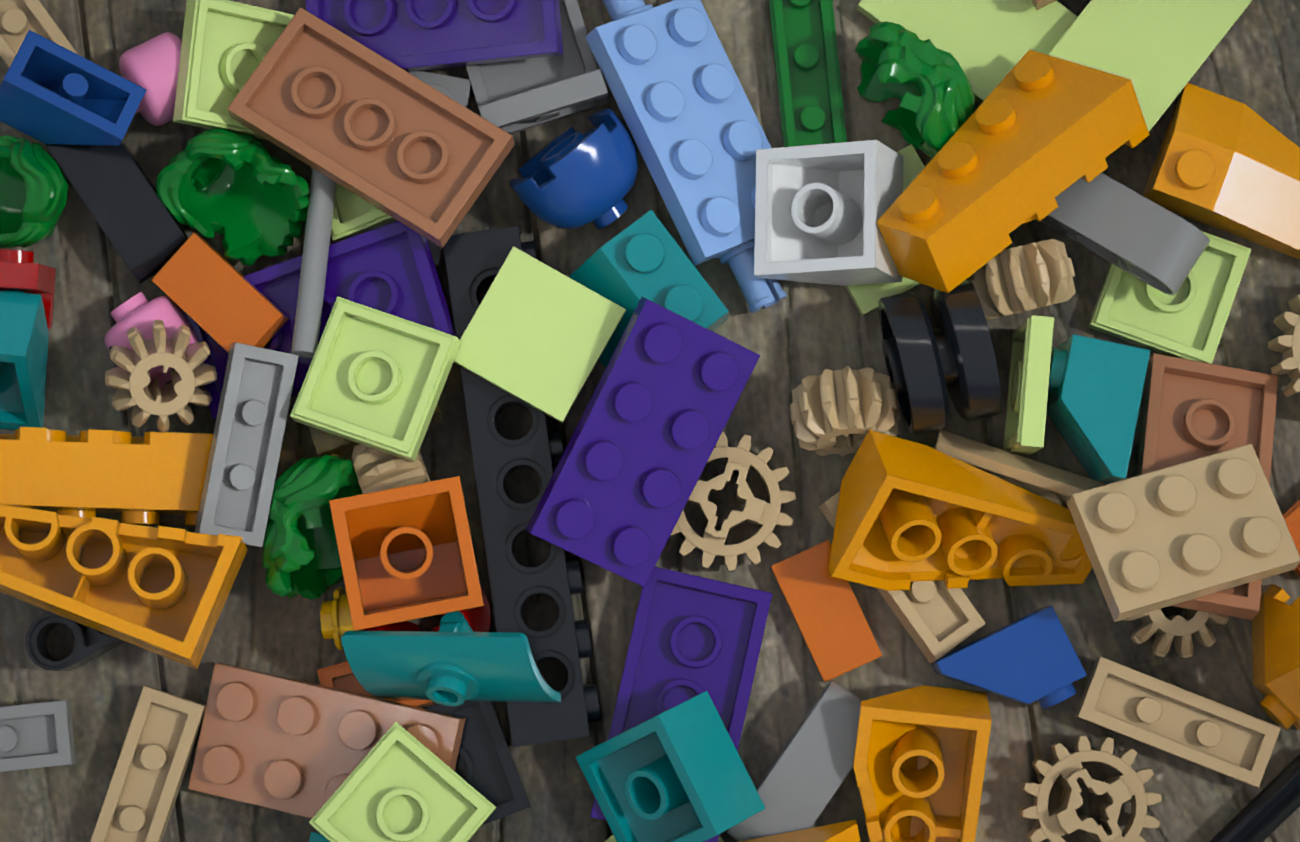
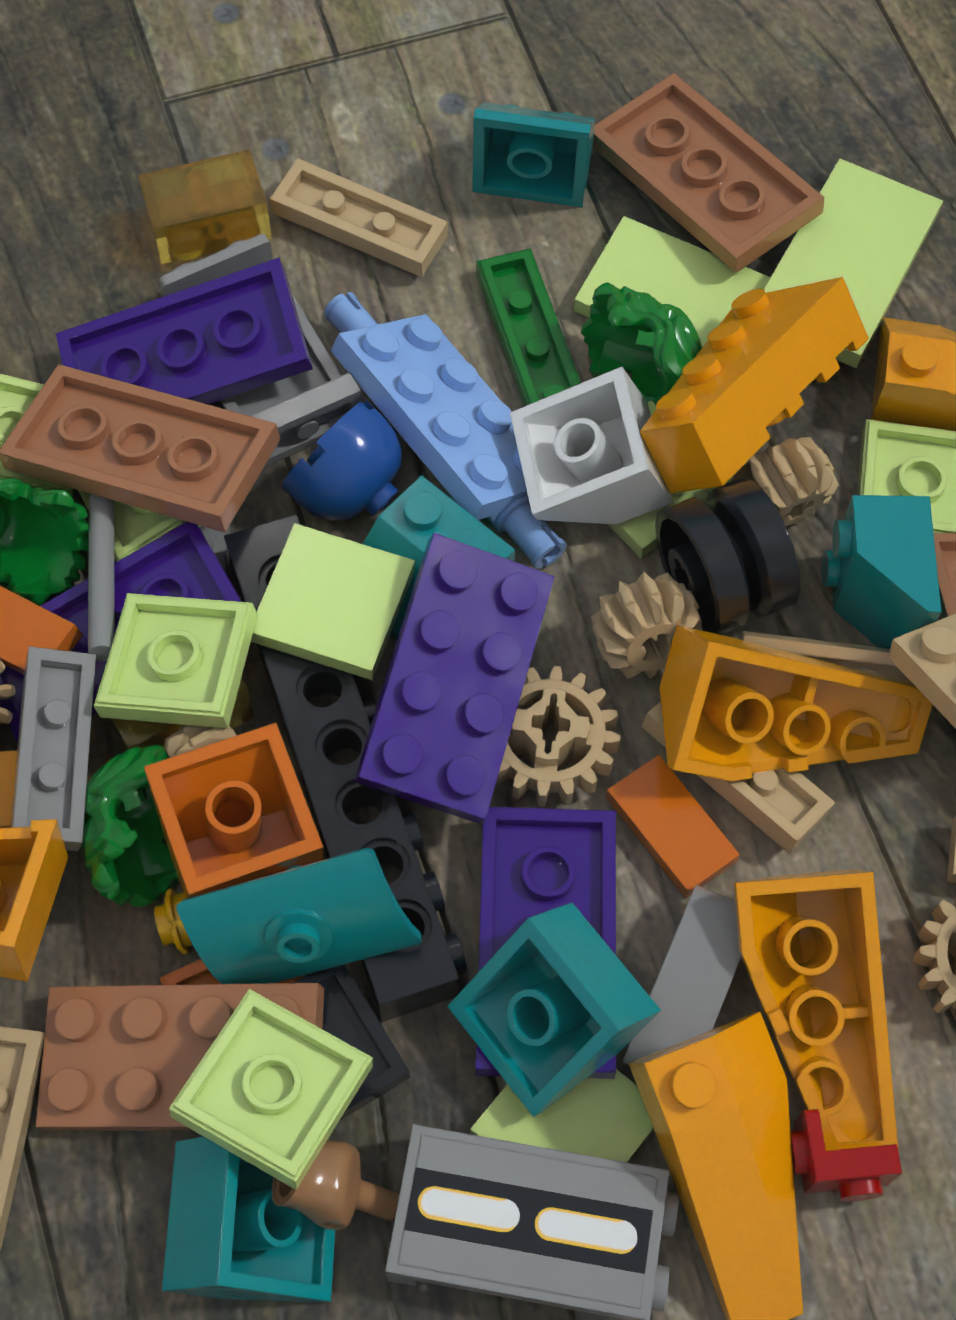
camera: 10 degrees left, 20 degrees down
blue slope [931,606,1087,710] -> none
yellowish green tile [1003,315,1054,457] -> none
light grey beam [1040,173,1210,296] -> none

